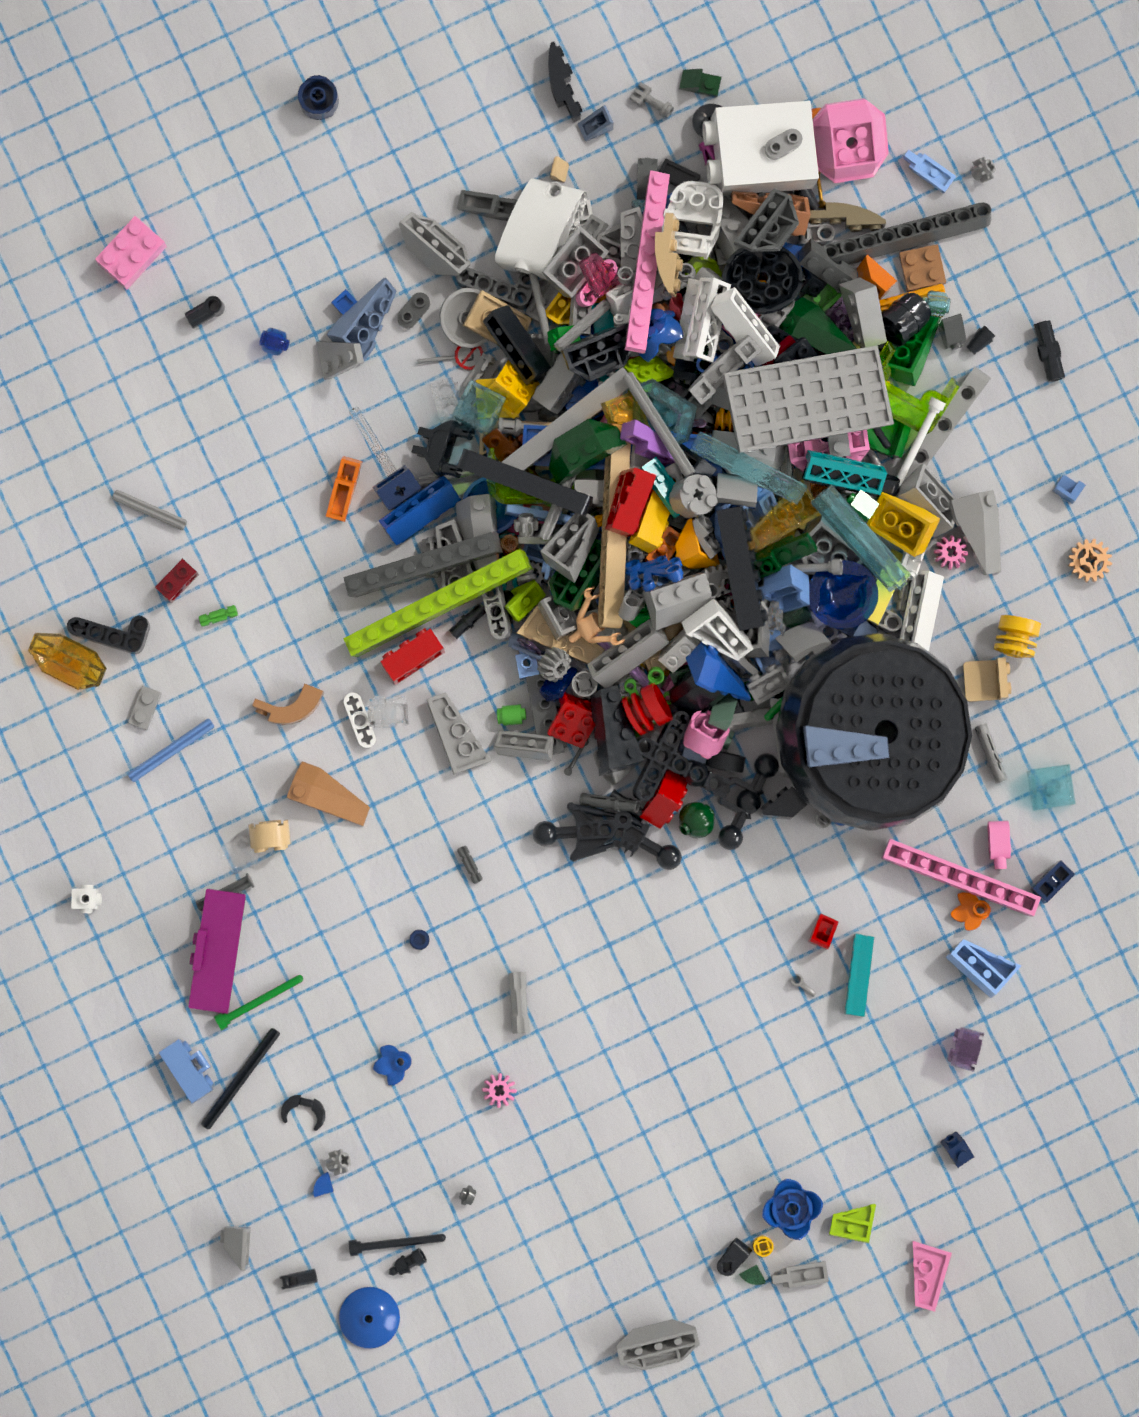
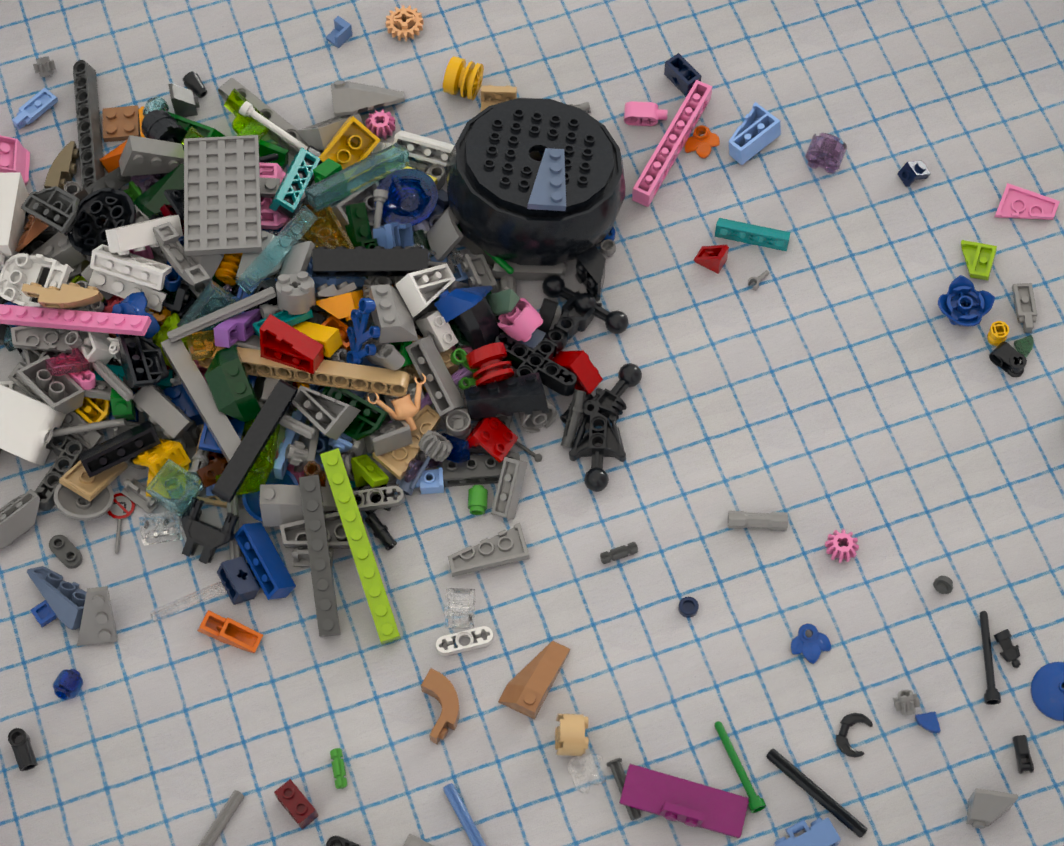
camera: 80 degrees left, 20 degrees down
red brick [380,628,445,685] -> none
dark green plant [679,802,715,838] -> none
clear light blue slope [1027,764,1076,811] -> none
black piece [1033,320,1065,382] -> none

